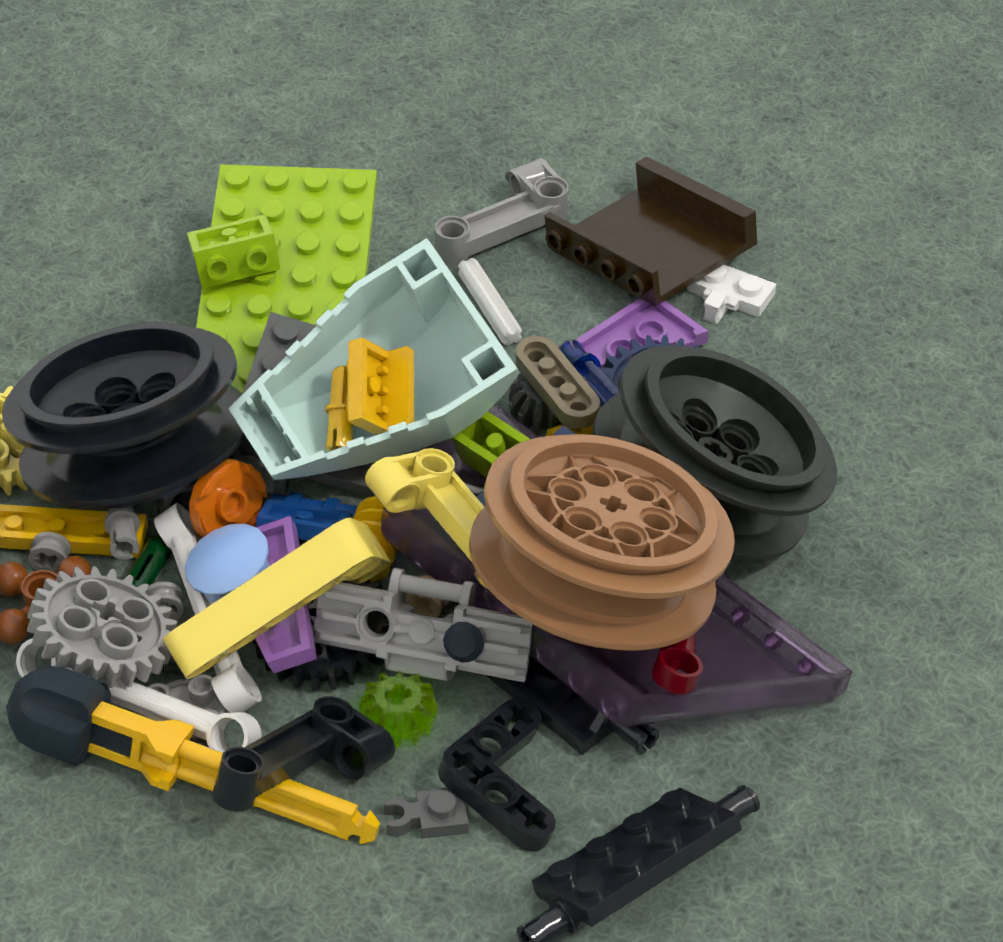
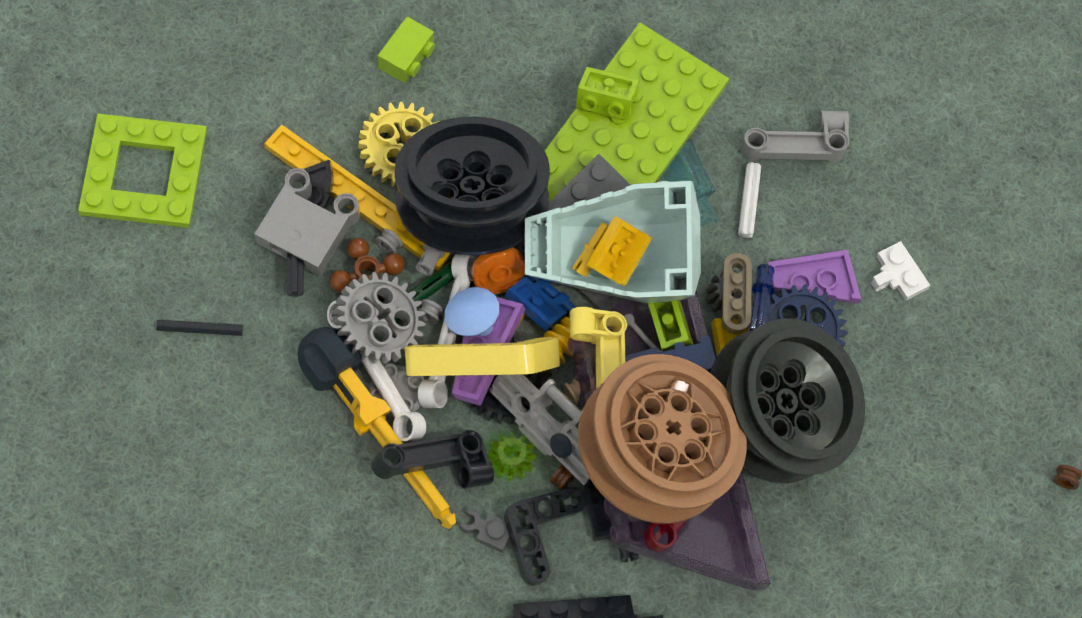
camera: 25 degrees right, 20 degrees up
dark brown panel [544,156,757,306] -> none
none -> reddish brown bush [550,464,575,490]

